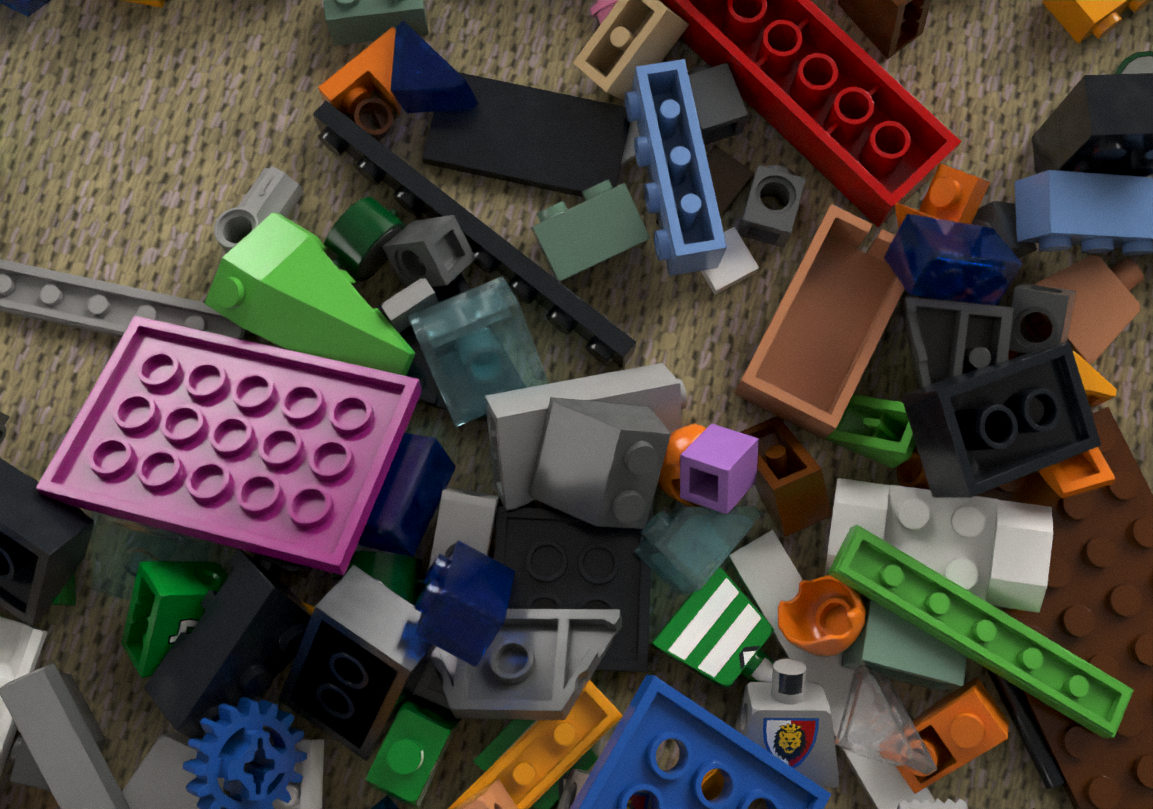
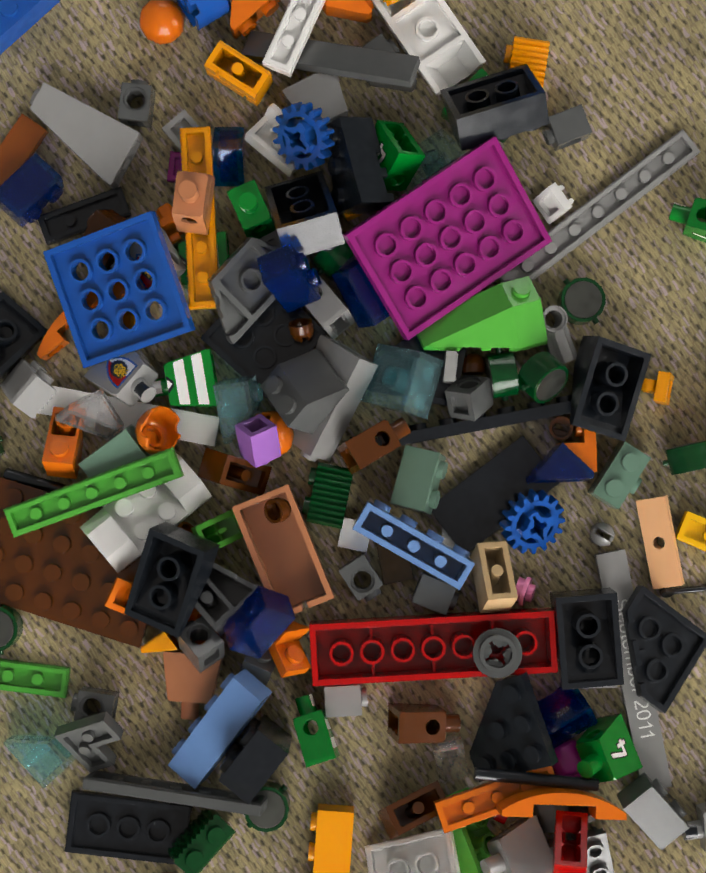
camera: 130 degrees right, 10 degrees up
none -> reddish brown hinge [264,498,291,523]
none -> reddish brown hinge [288,317,314,343]
none -> green torso [293,694,340,768]
none -> dark green brick [302,462,353,529]
none -> light grey brick [324,684,368,718]
none -> reddish brown torso [336,417,411,474]
none -> reddish brown hinge [462,353,486,375]
none -> blue gear [499,489,565,554]
none -> dark green piece [518,351,569,403]
none -> white tile [532,182,574,224]
none -> pearl dark grey piece [557,277,606,325]
none -> black slope [570,336,652,442]
none -> light orange tile [641,371,674,406]

